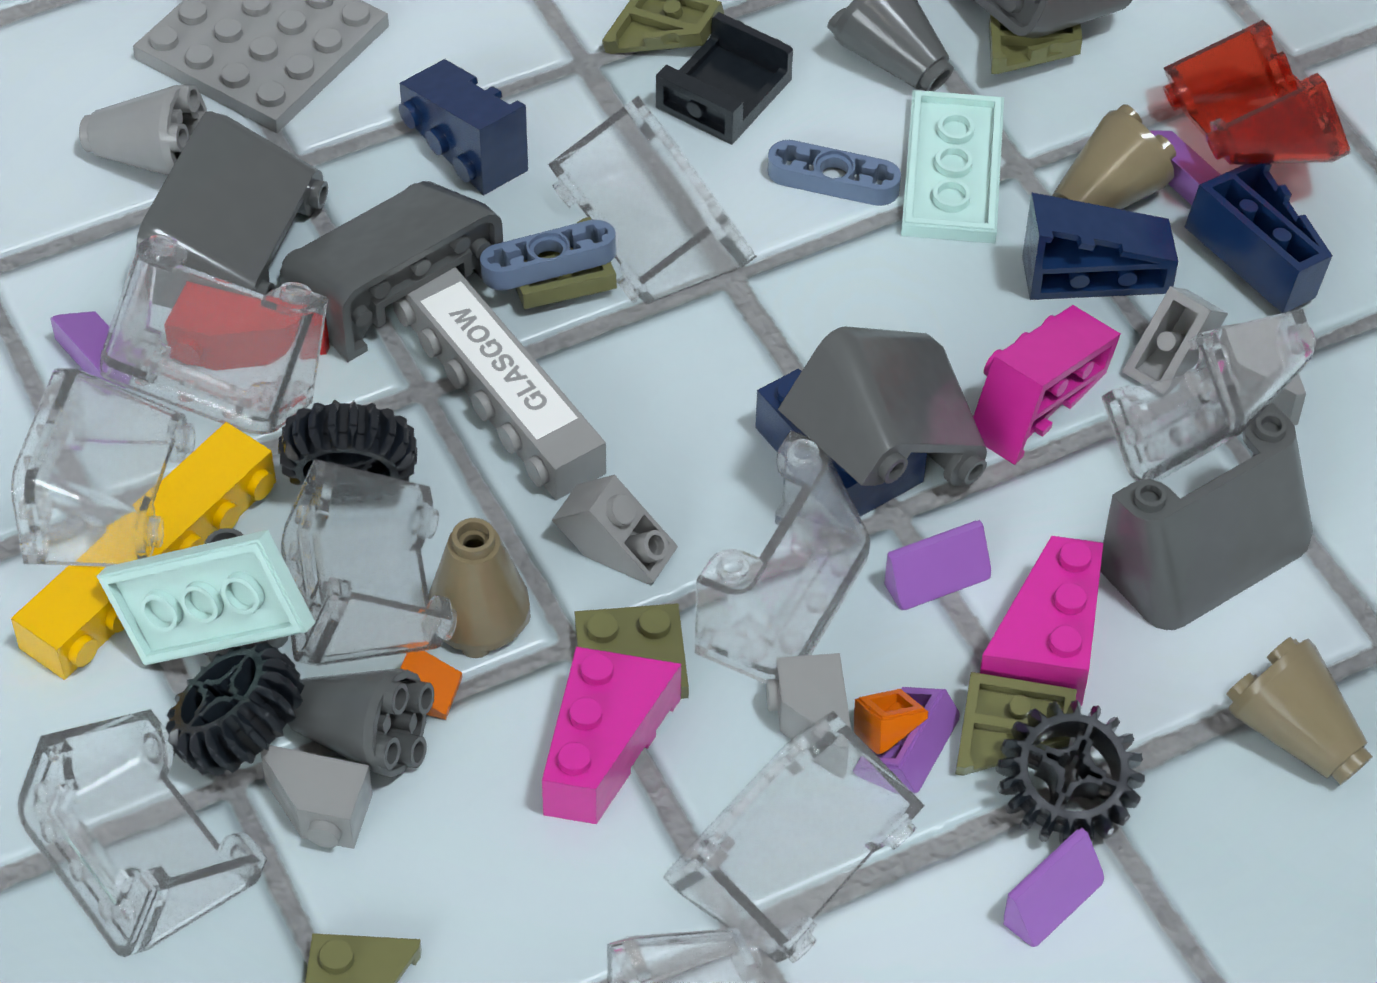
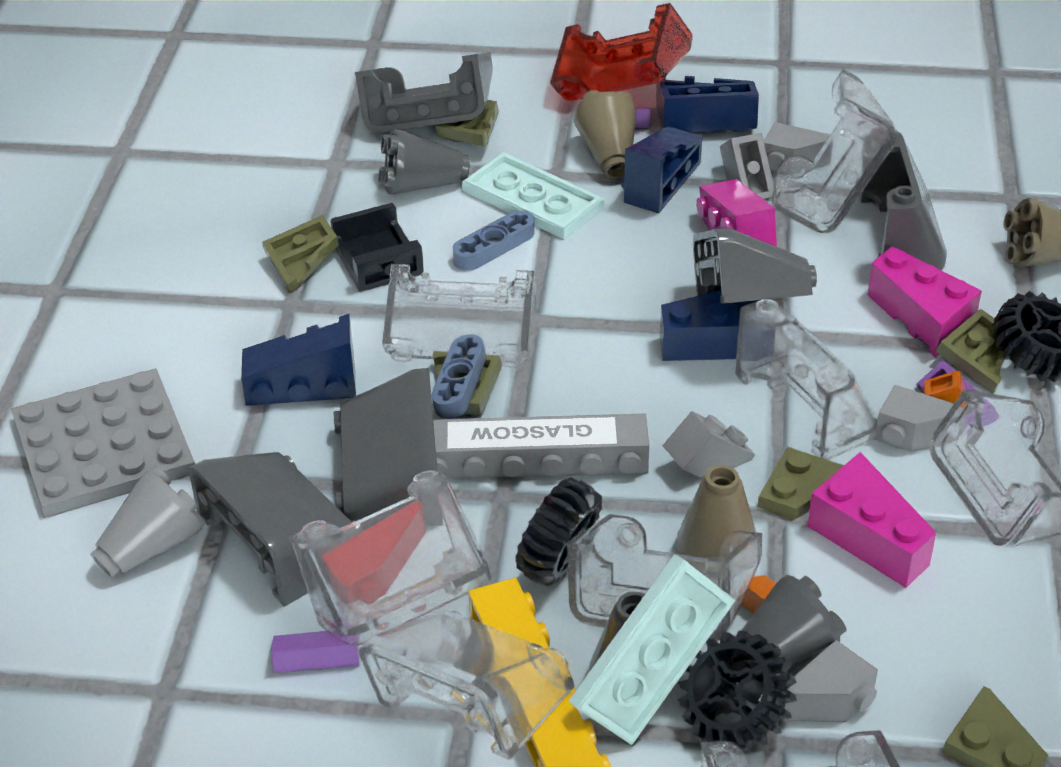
camera: 55 degrees left, 10 degrees down
medium lavender slope [884,520,991,610] -> none

